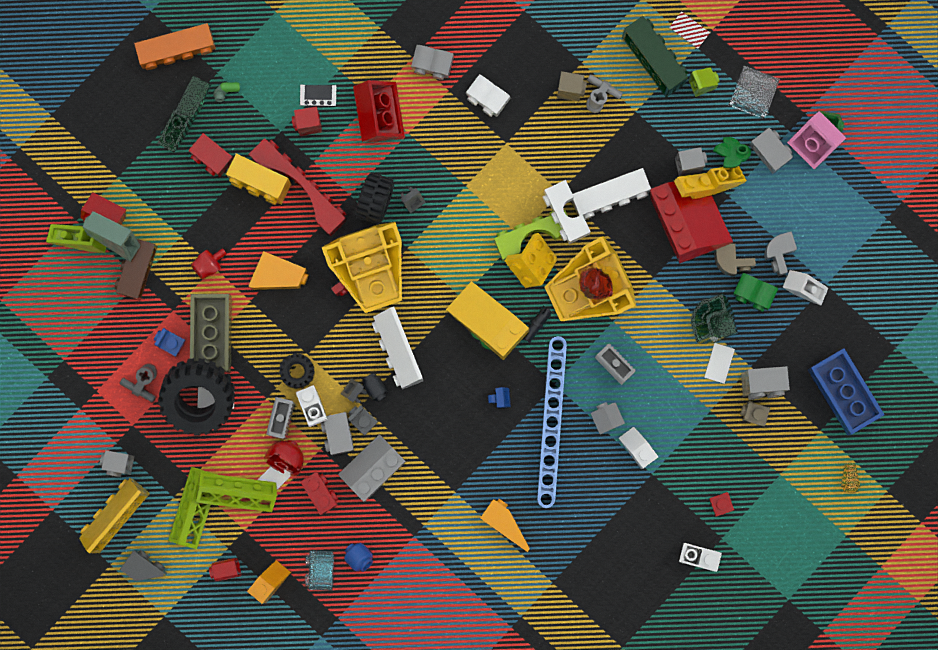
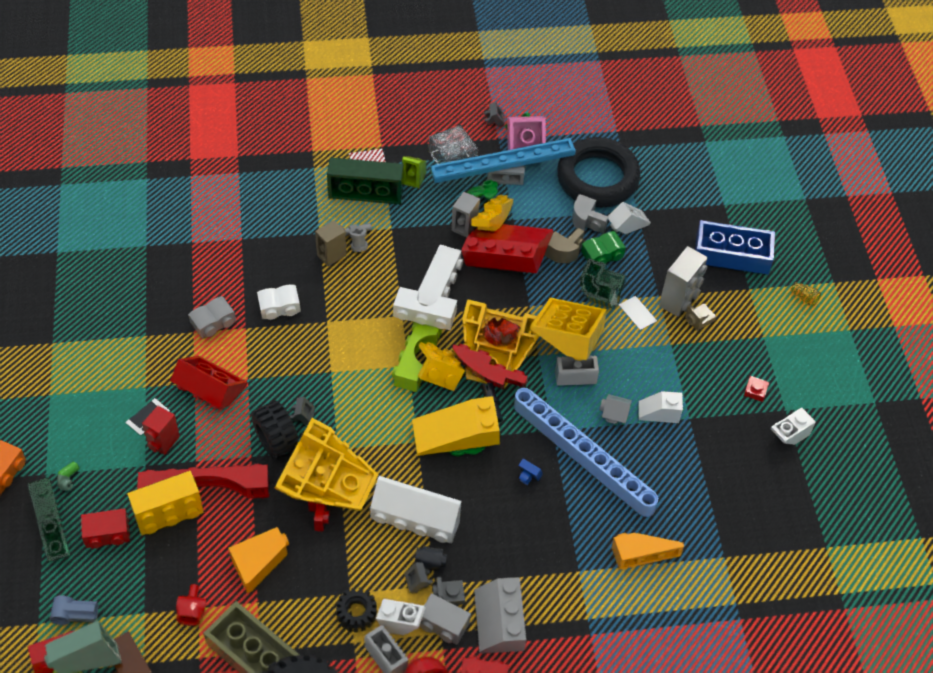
camera: 55 degrees left, 30 degrees down
none -> sand blue piece [50,596,98,625]
none -> dark azure tile [430,138,576,183]
none -> red slope [452,344,528,390]
none -> dark grey tile [484,101,505,127]
none -> yellow slope [530,298,607,361]
none -> black tyre [557,137,640,208]

